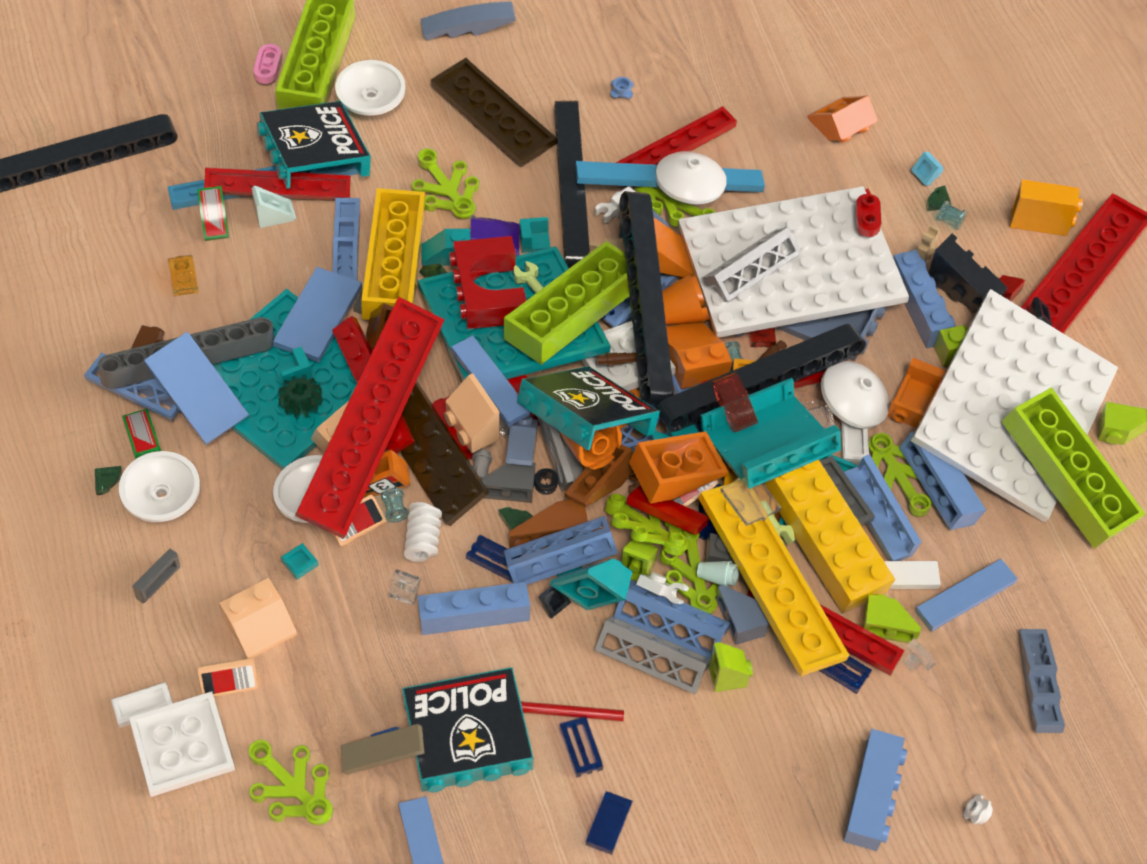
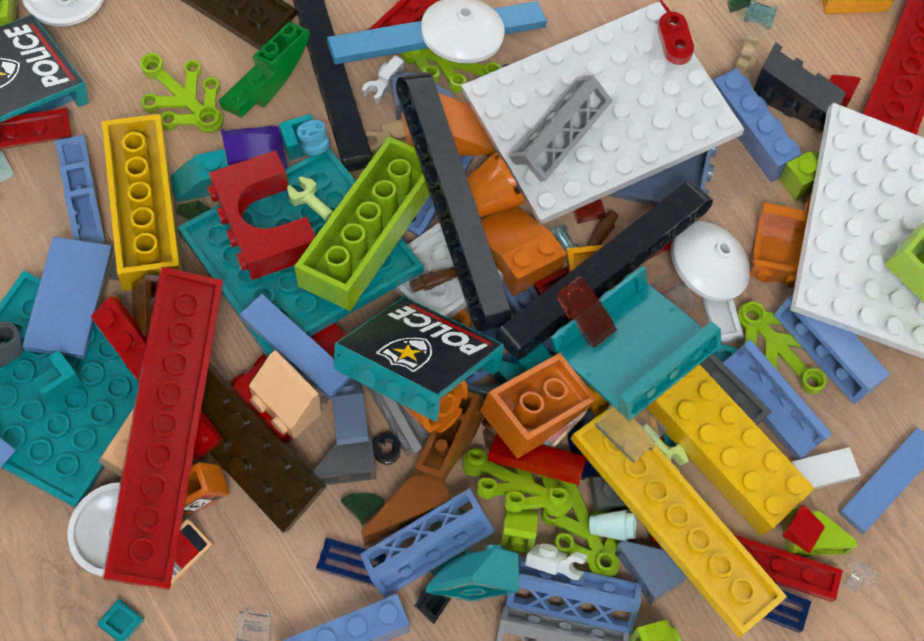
camera: 15 degrees left, 10 degrees up
clear green gear [278,374,323,419] -> none
clear light blue bush [380,488,409,523] -> none
white piece [404,502,442,562] -> none
light grey pin [472,449,493,479] -> none
black slope [1029,297,1052,326] -> none
none -> green slope [218,22,310,118]
none -> medium azure wheel [297,120,330,156]
none -> red slope [782,505,825,553]

